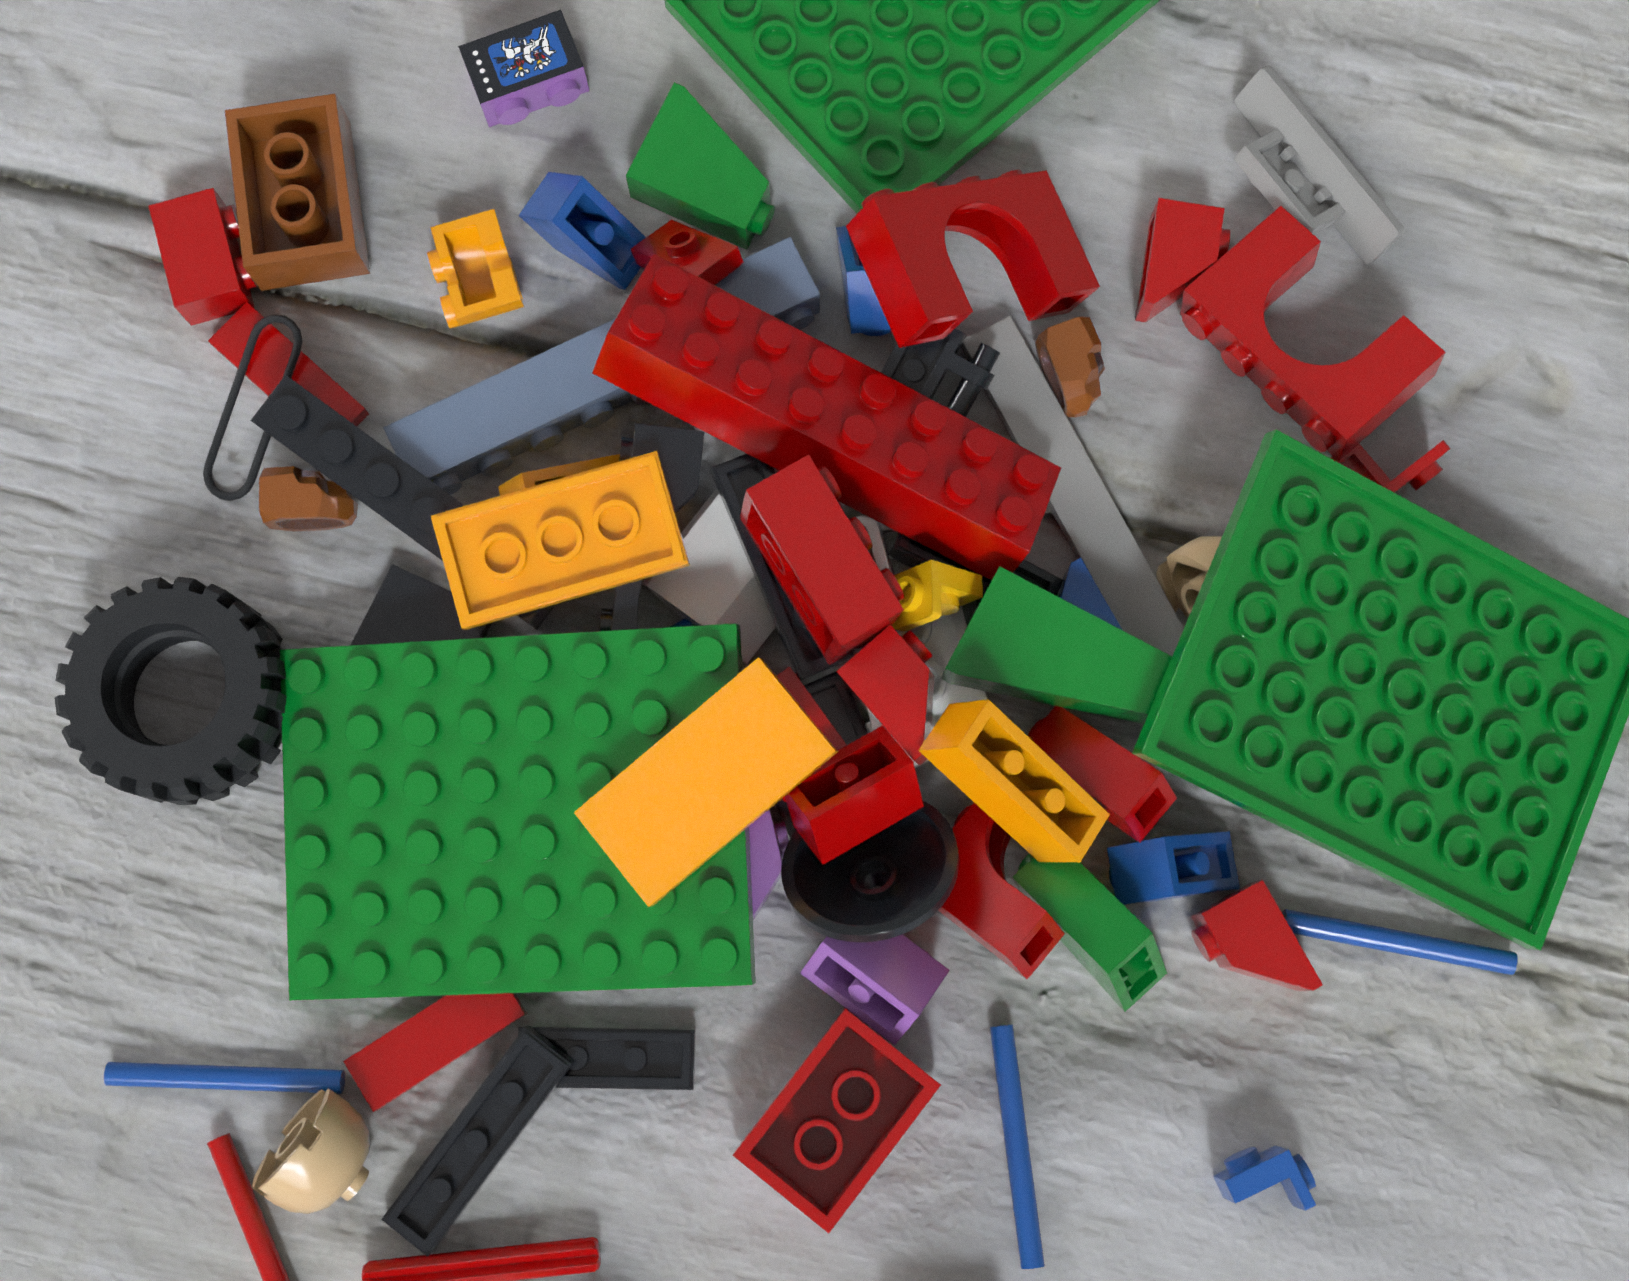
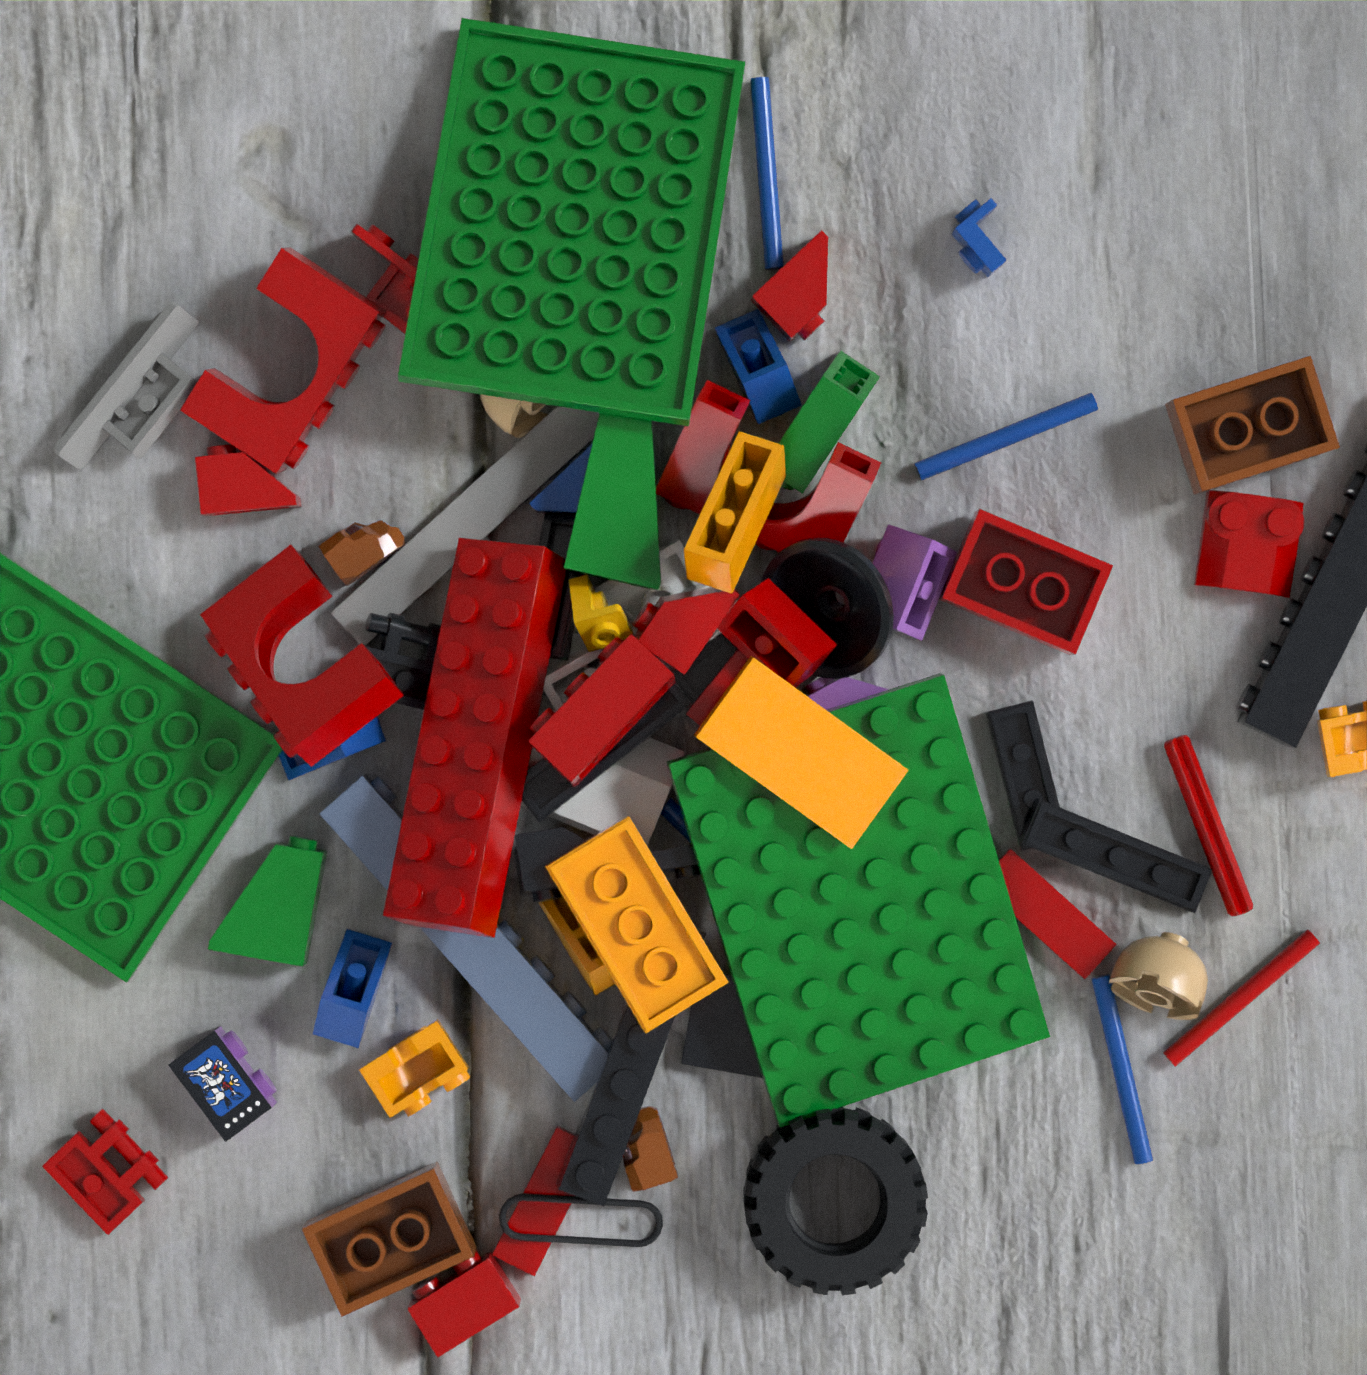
camera: 100 degrees left, 10 degrees up
red plate [631,219,744,285] -> none

